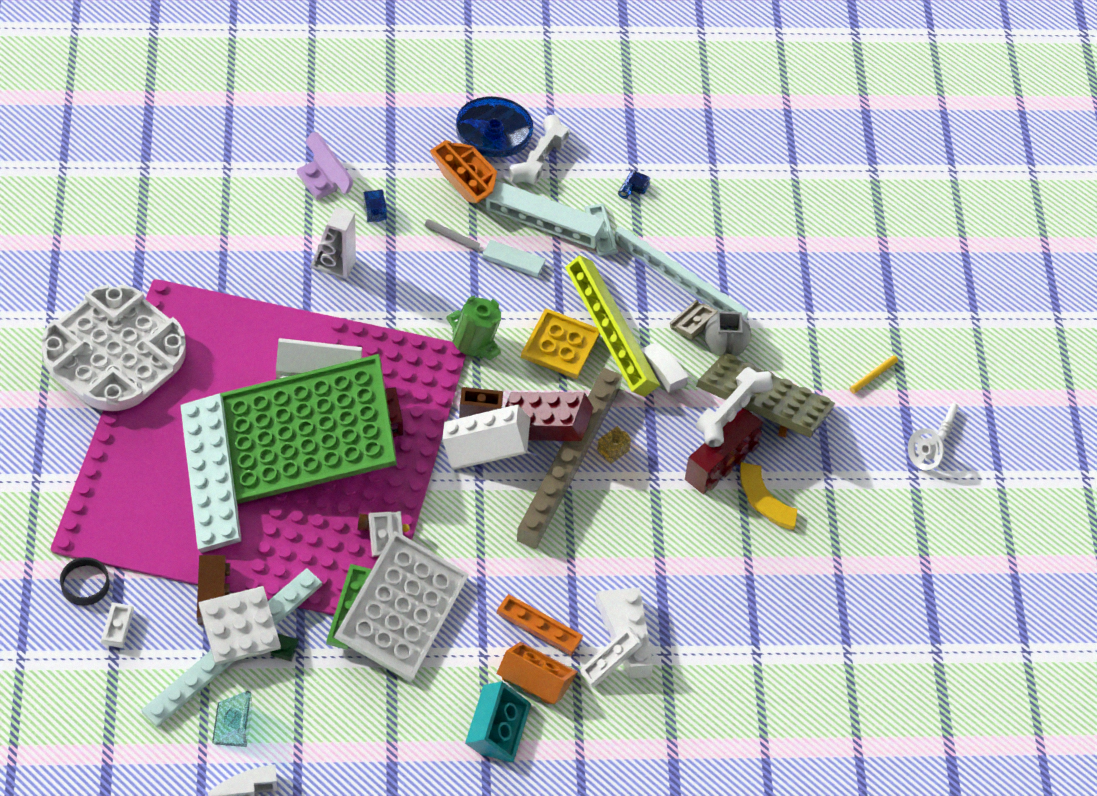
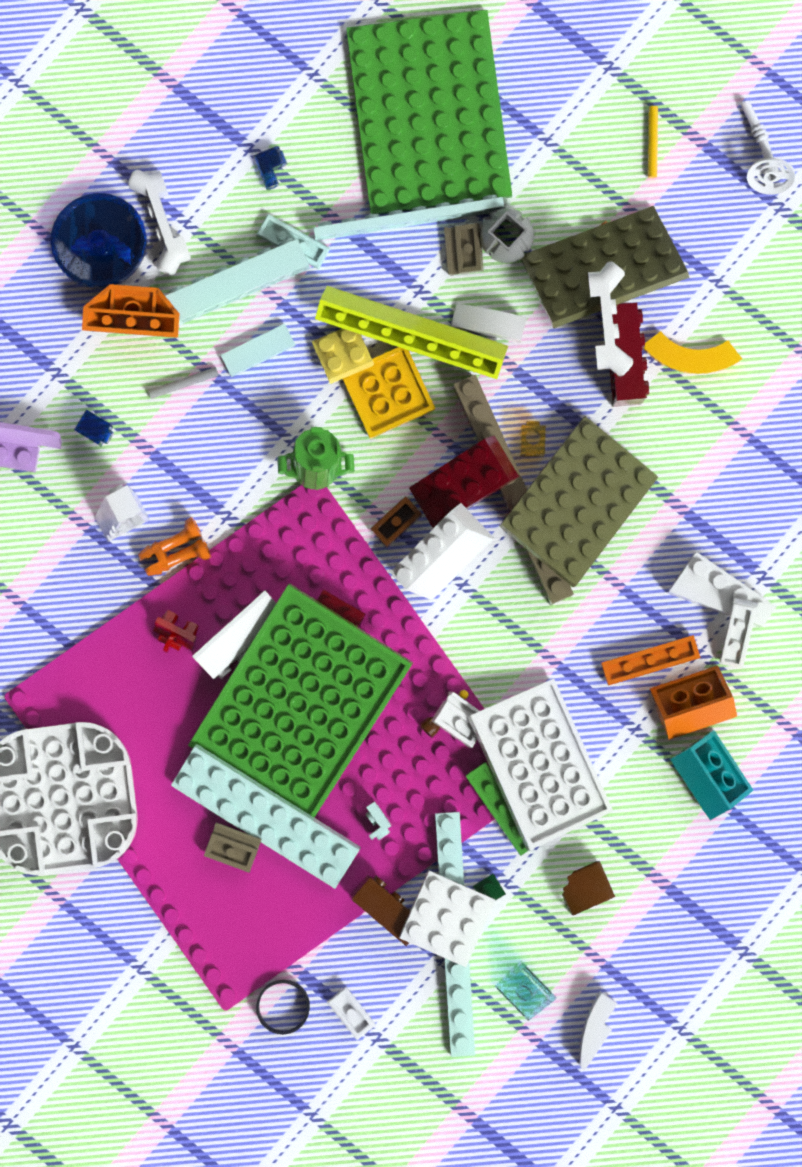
camera: 45 degrees left, 30 degrees up
none -> orange piece [138,517,212,576]
none -> red hips [153,610,199,653]
none -> dark tan plate [204,822,262,873]
none -> light yellow plate [312,328,374,384]
none -> bright green plate [346,10,513,215]
none -> light aqua bracket [366,801,392,841]
none -> olive plate [499,416,658,587]
none -> reddish brown piece [562,861,615,916]

